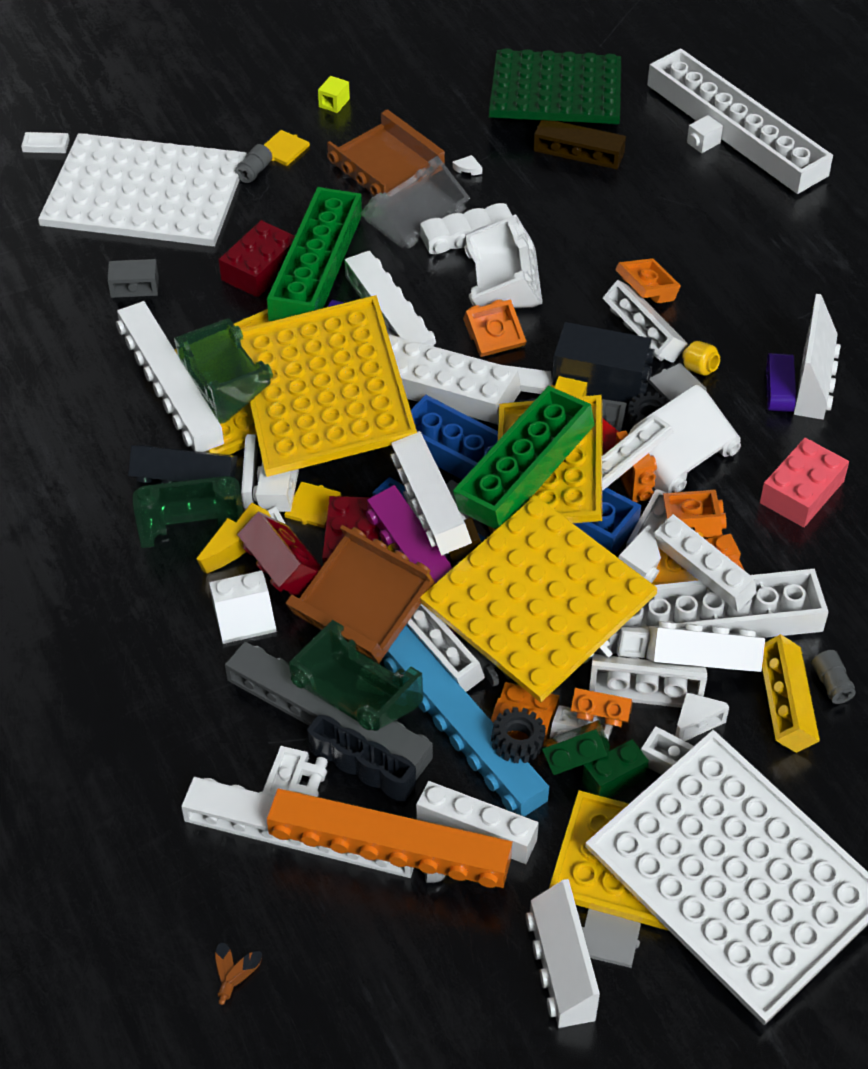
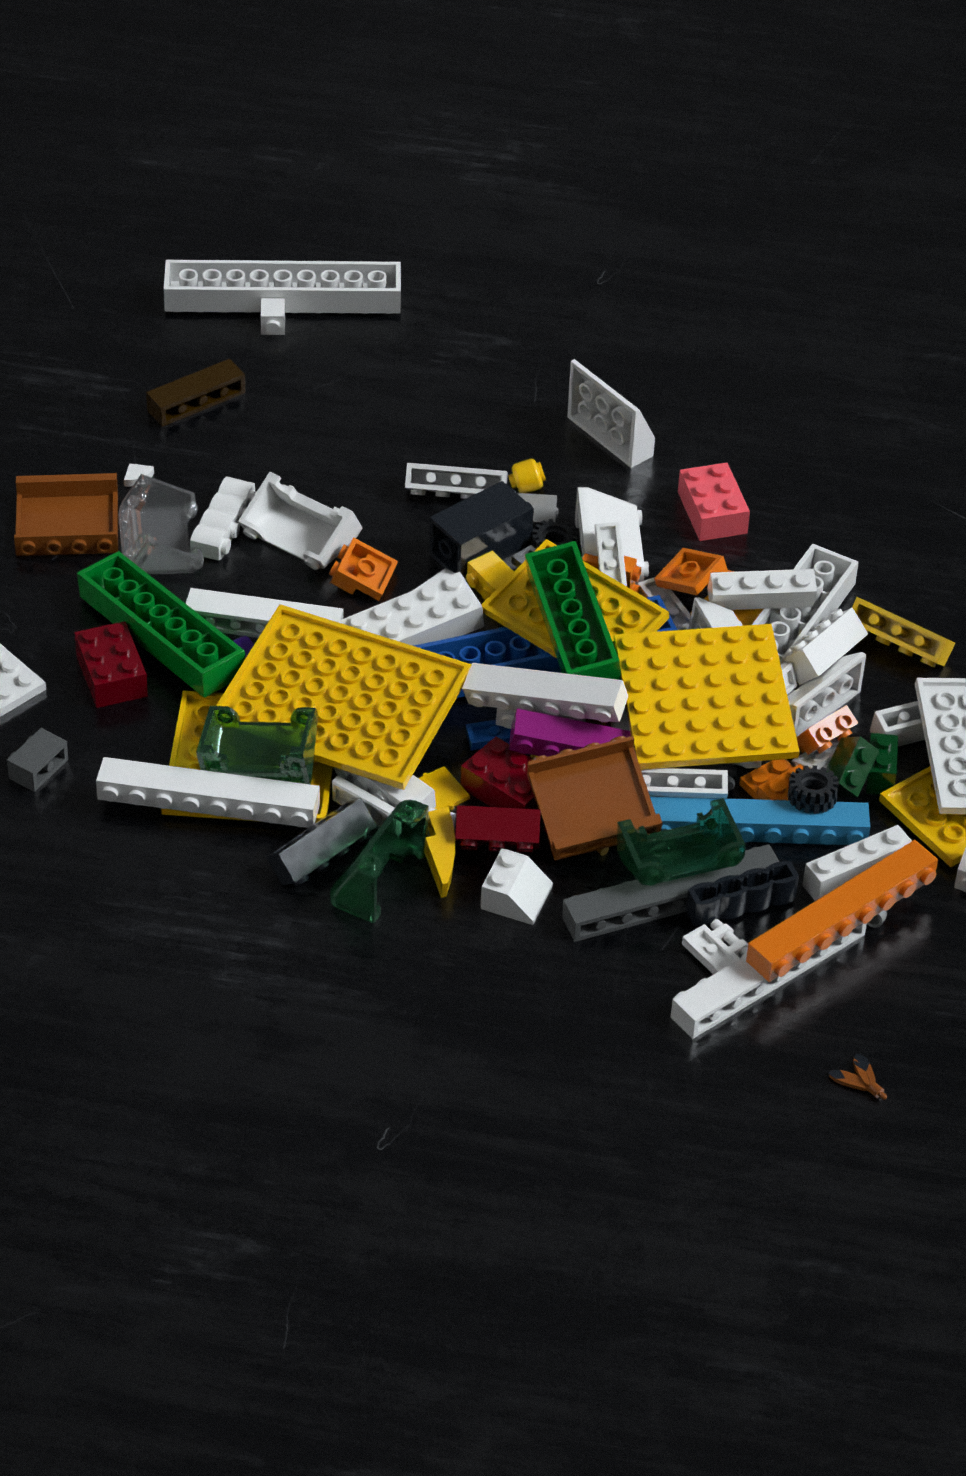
camera: 55 degrees left, 5 degrees down
dark green plate [489,48,621,124] -> none
orange plate [616,258,681,303] -> none
white slope [675,693,729,741] -> none
dark purple beam [766,353,796,412] -> none
dark grey piece [812,650,856,704] -> none

